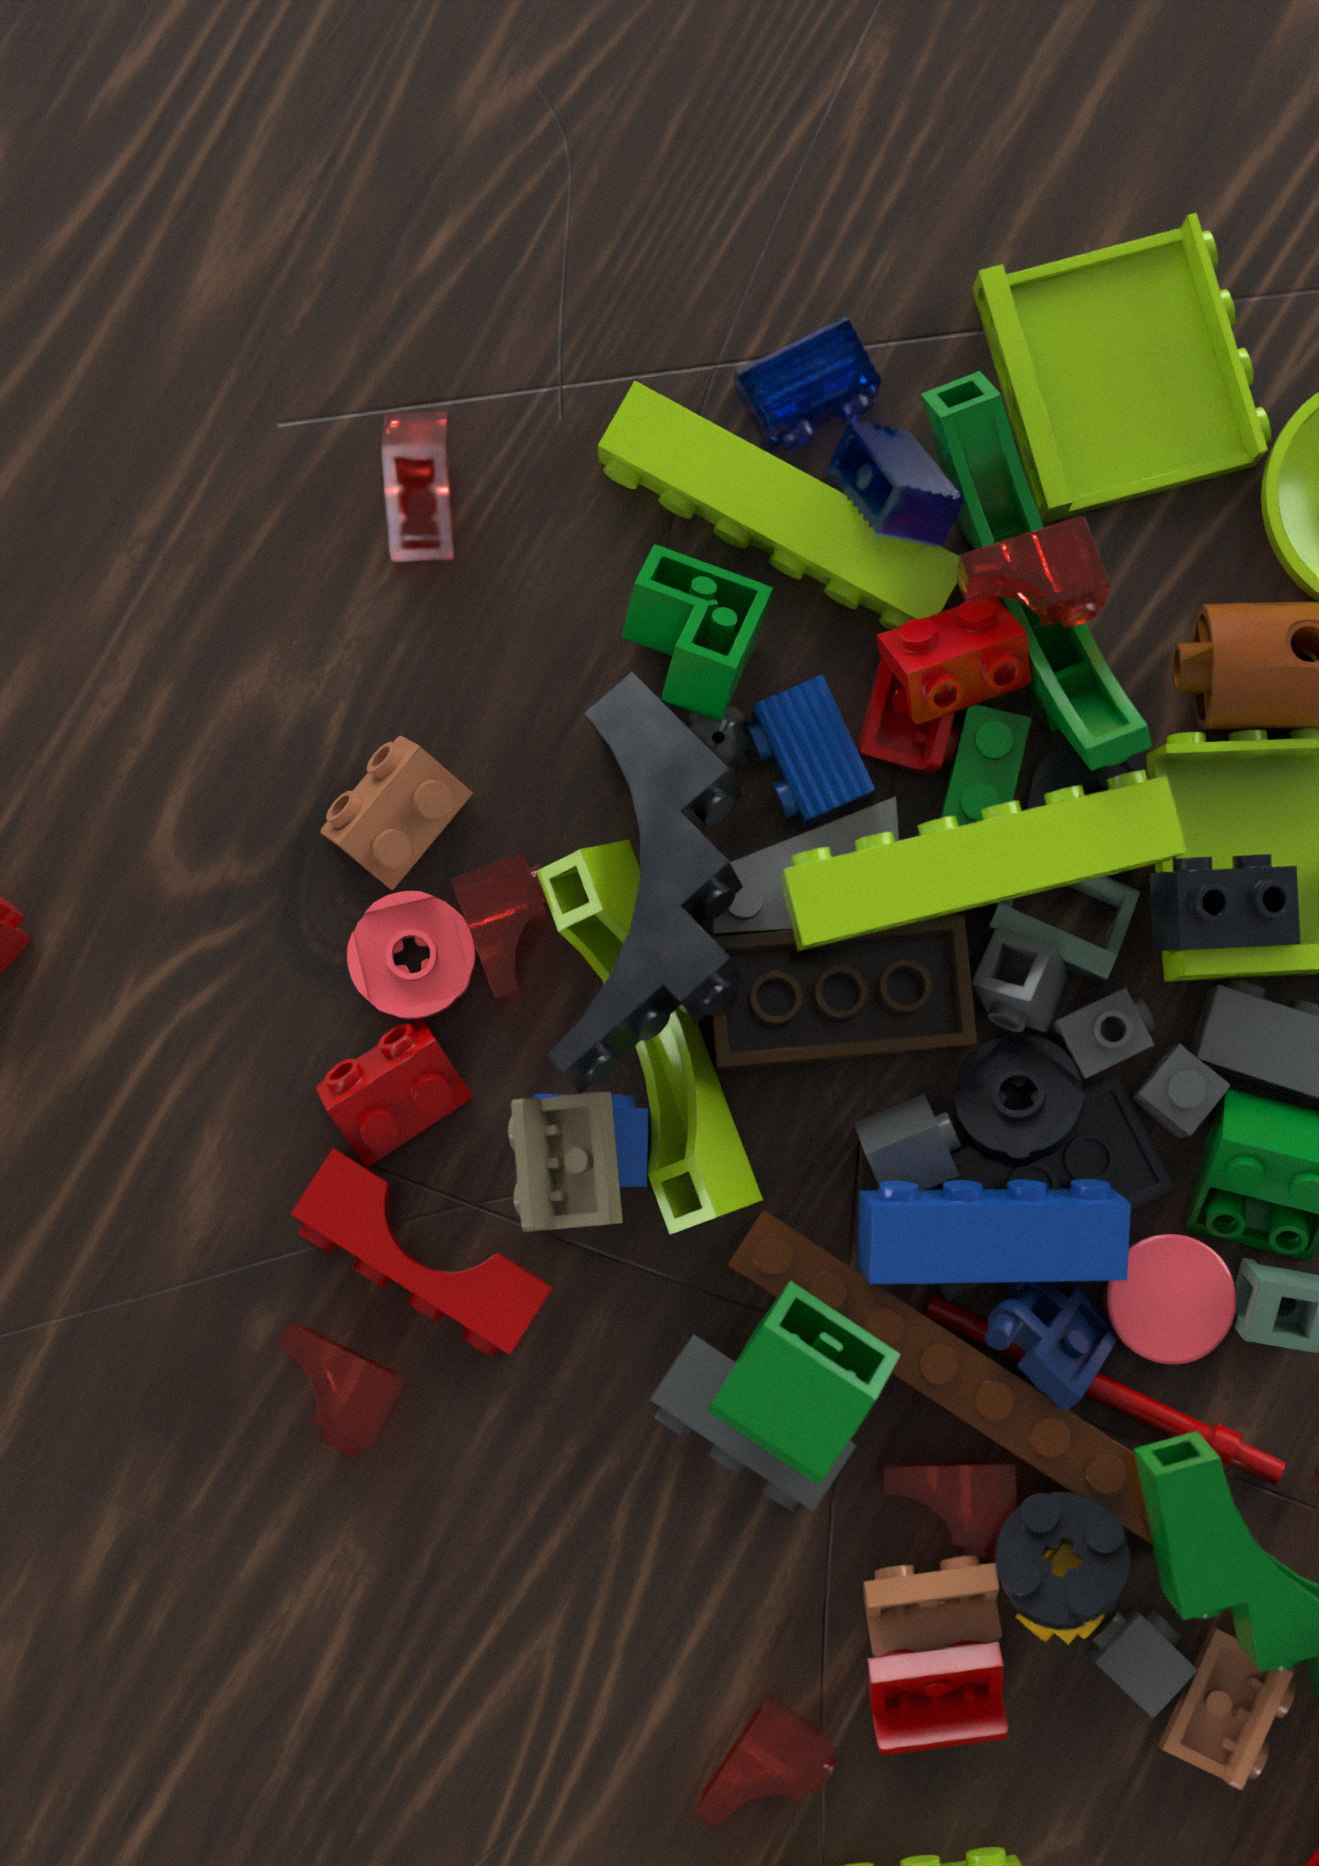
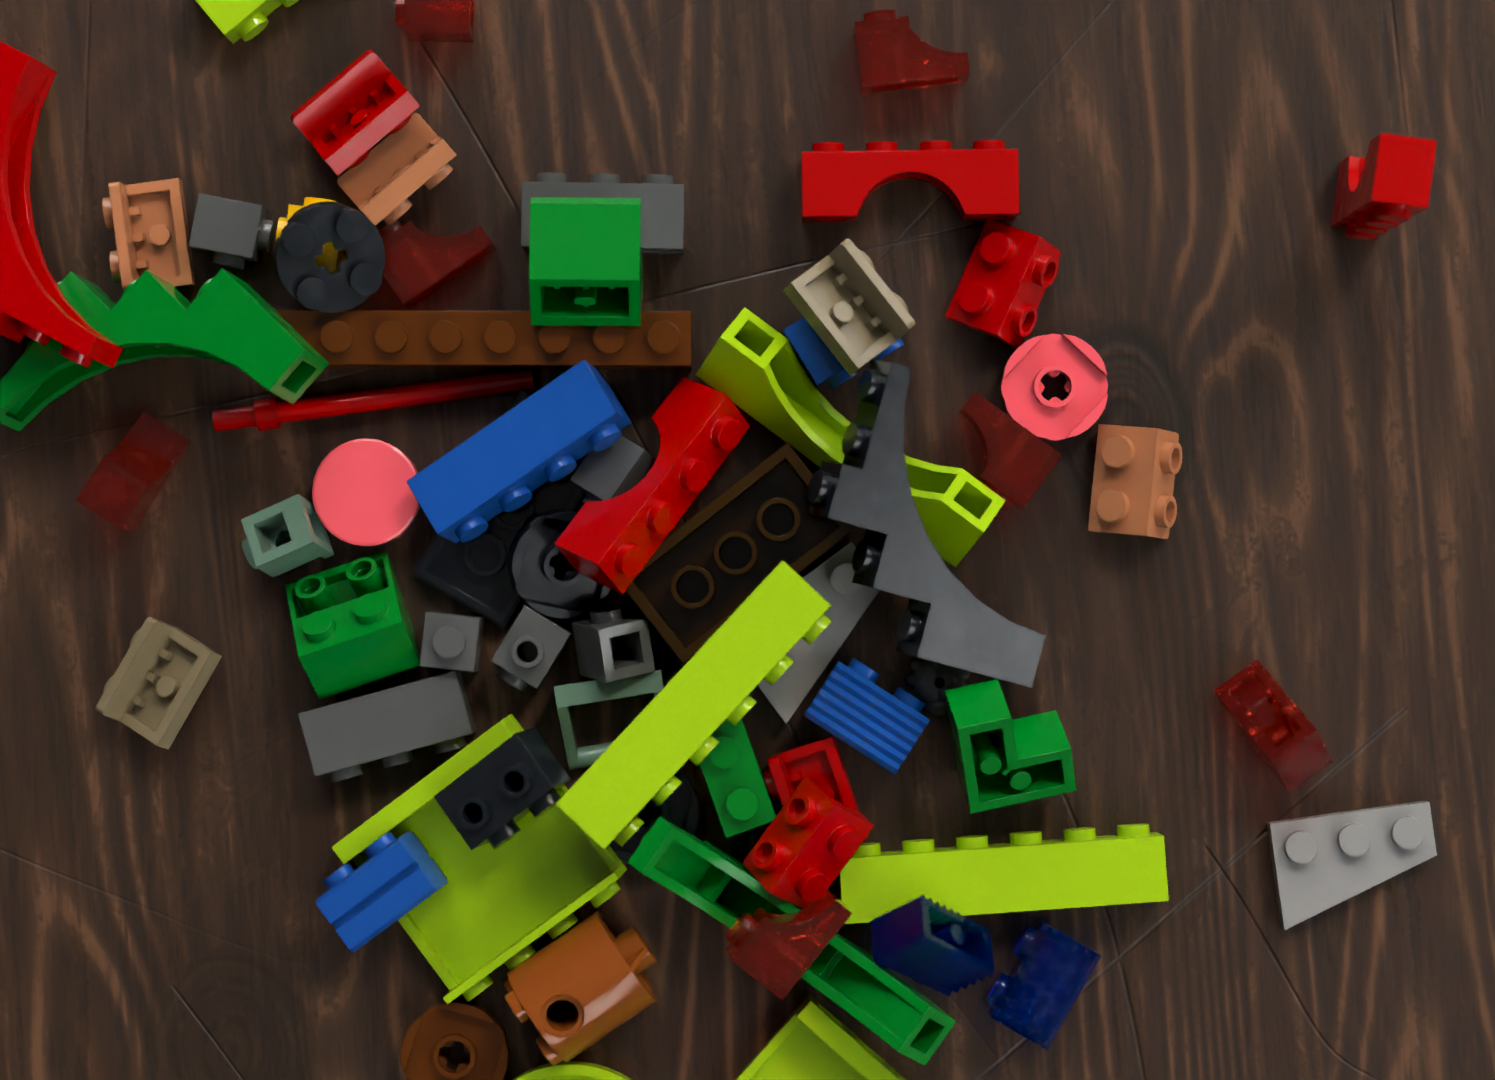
camera: 155 degrees right, 5 degrees up
dark blue plate [985,1282,1119,1412] -> none
none -> red arch [554,377,750,594]
none -> light grey wing [1266,801,1437,930]

